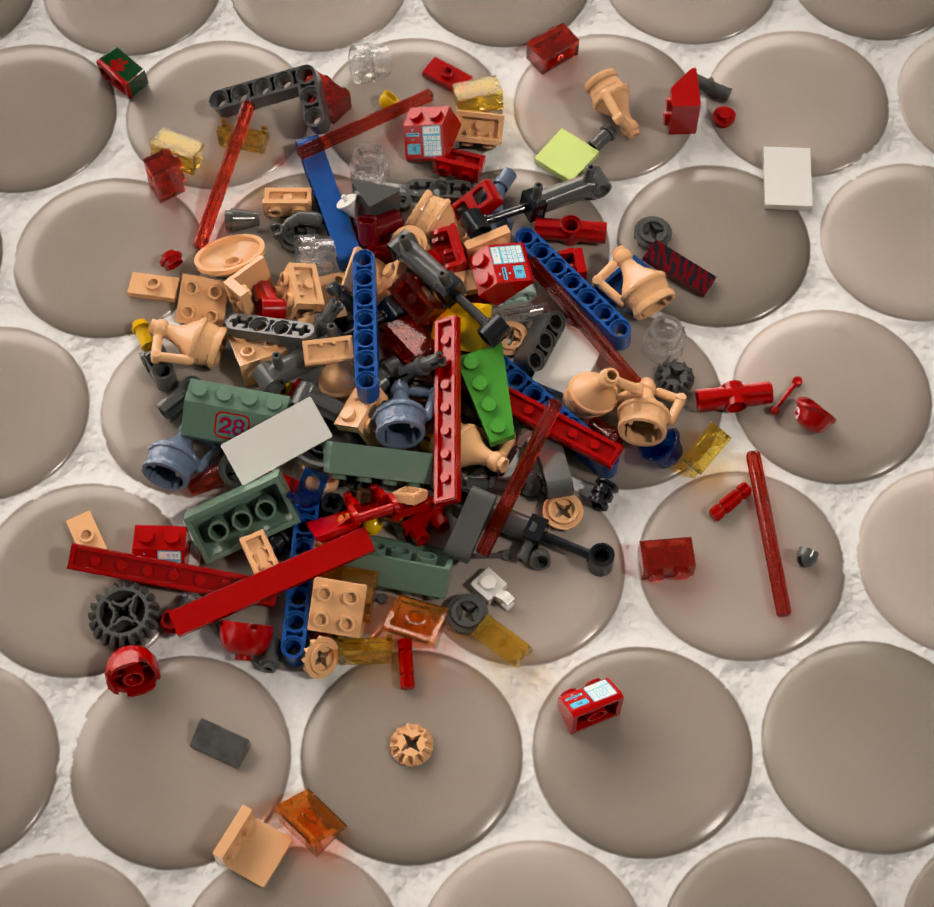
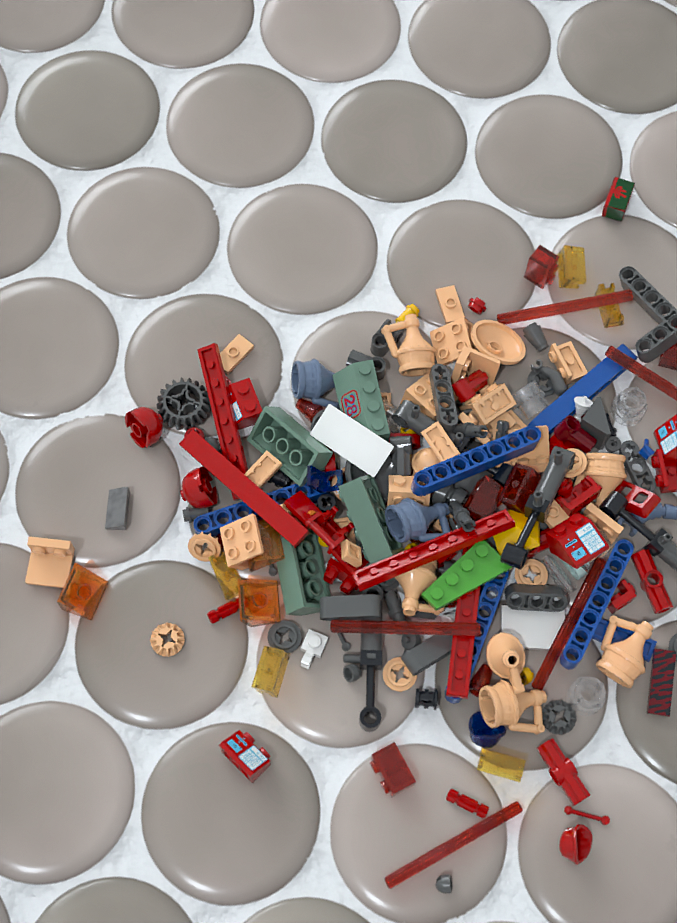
camera: 65 degrees right, 5 degrees up
none -> blue hand [638,439,655,460]

